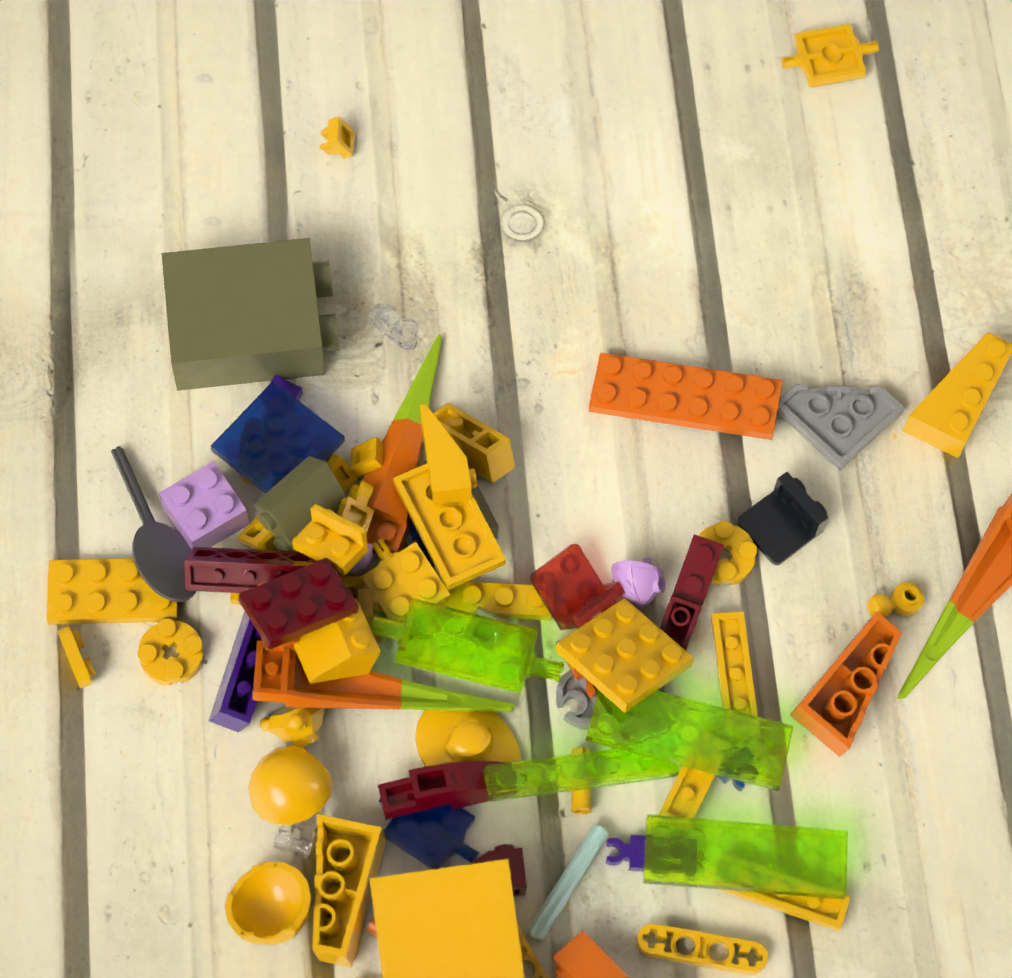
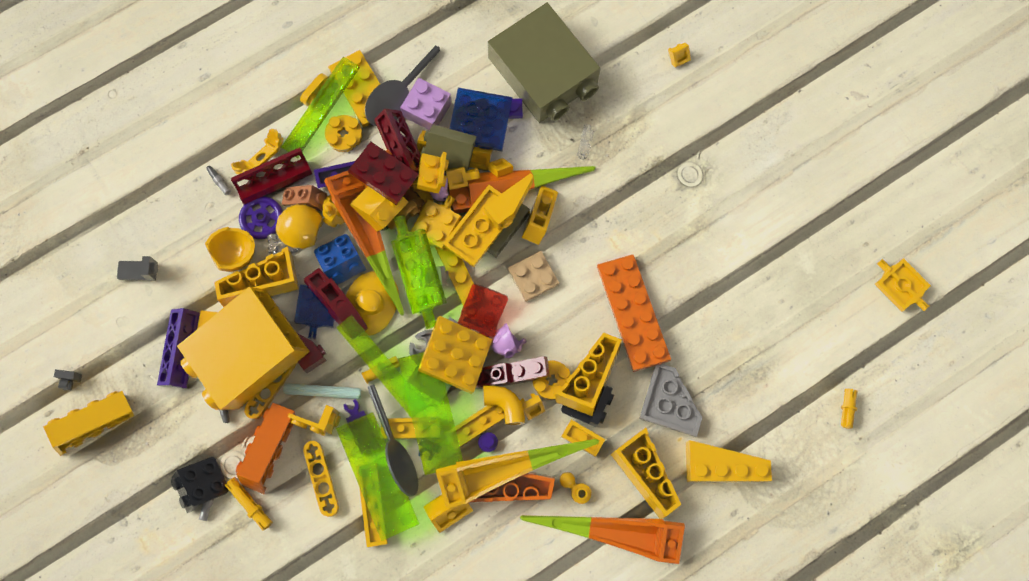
camera: 65 degrees right, 10 degrees up
none -> light grey piece [206,166,231,195]
none -> yellow piece [231,129,284,174]
none -> dark red fence [231,147,313,205]
none -> dark purple plate [239,196,283,239]
none -> clear neon green plate [281,56,360,158]
none -> nougat bracket [282,185,327,211]
none -> yellow bracket [288,405,341,436]
none -> blue bracket [314,234,366,285]
none -> dark grey piece [368,384,418,496]
none -> yellow panel [424,494,473,533]
none -> yellow plate [436,439,599,508]
none -> dark purple plate [478,432,498,452]
none -> yellow cylinder [483,386,525,425]
none -> tan plate [508,251,559,302]
none -> yellow tile [520,393,545,421]
none -> yellow wedge [556,333,622,416]
none -> yellow plate [561,419,605,457]
none -> yellow wedge [611,427,681,519]
none -> yellow axle [841,389,858,429]

